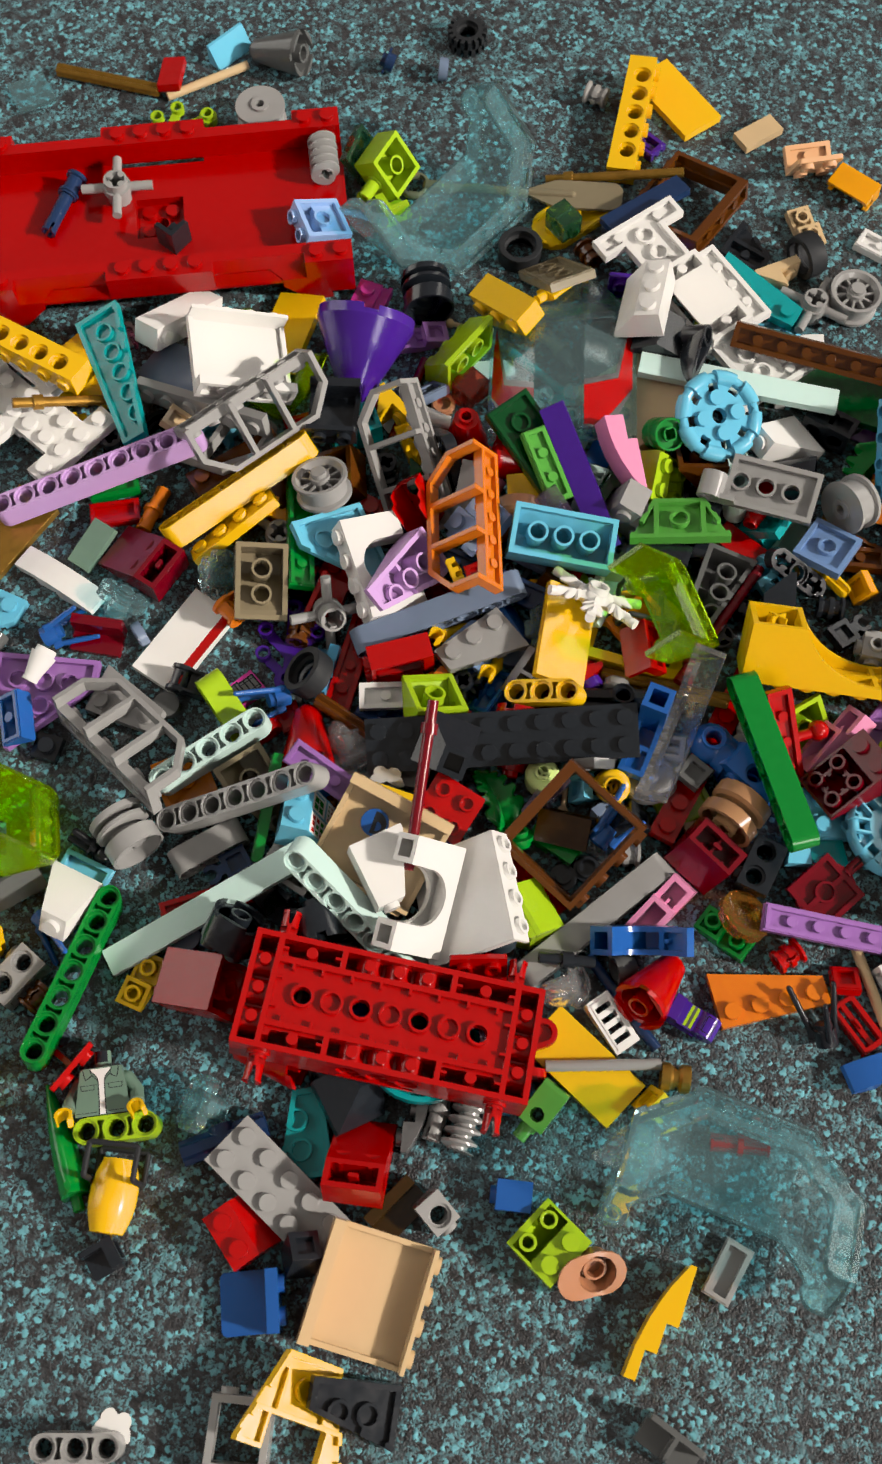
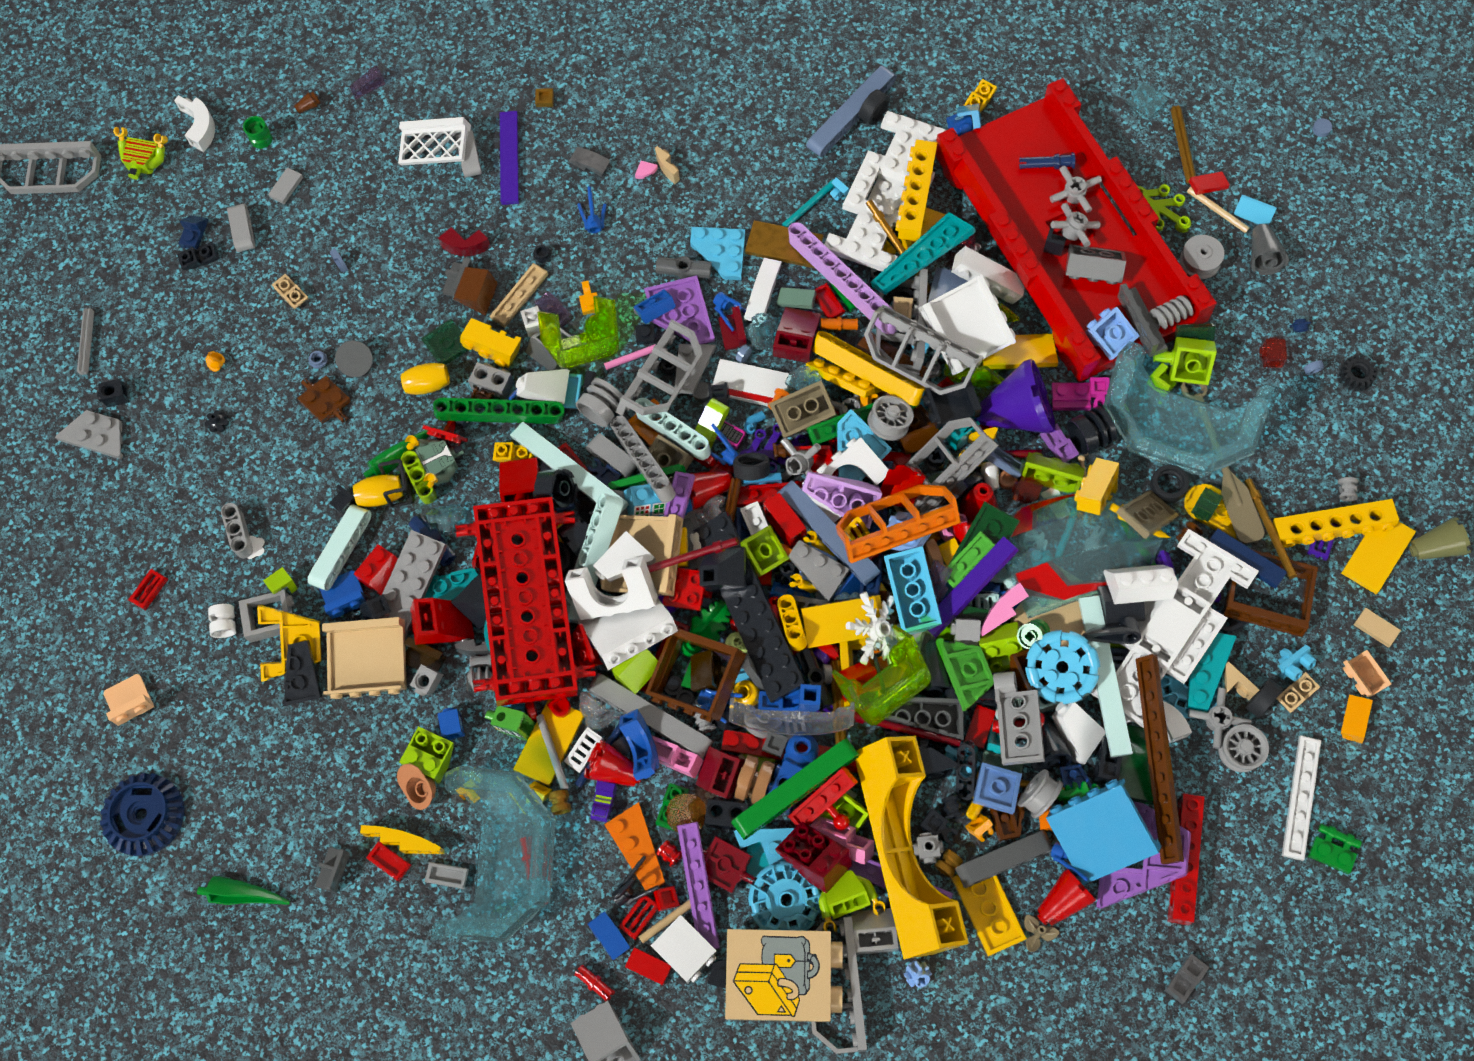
camera: 75 degrees right, 0 degrees up
white cone [22,644,57,685] -> none
blue tile [361,808,389,836] -> none
black bar [538,951,596,969] -> none
black wing [719,221,772,271] -> none
none -> lime panel [263,567,298,594]
none -> light aqua beam [308,505,371,591]
none -> red tile [366,841,412,882]
none -> bright pink bar [604,344,656,370]
none -> black plate [659,359,677,375]
none -> dark azure arm [744,411,766,435]
none -> light grey bar [1051,203,1100,247]
none -> blue piece [1059,764,1092,788]
none -> slope [1065,244,1126,284]
none -> dark pink plate [1089,377,1110,410]
none -> dark grey fence [1117,283,1168,357]
none -> clear red brick [1259,337,1287,368]
none -> medium azure hips [1278,645,1316,681]
none -> olive cone [1409,517,1471,560]

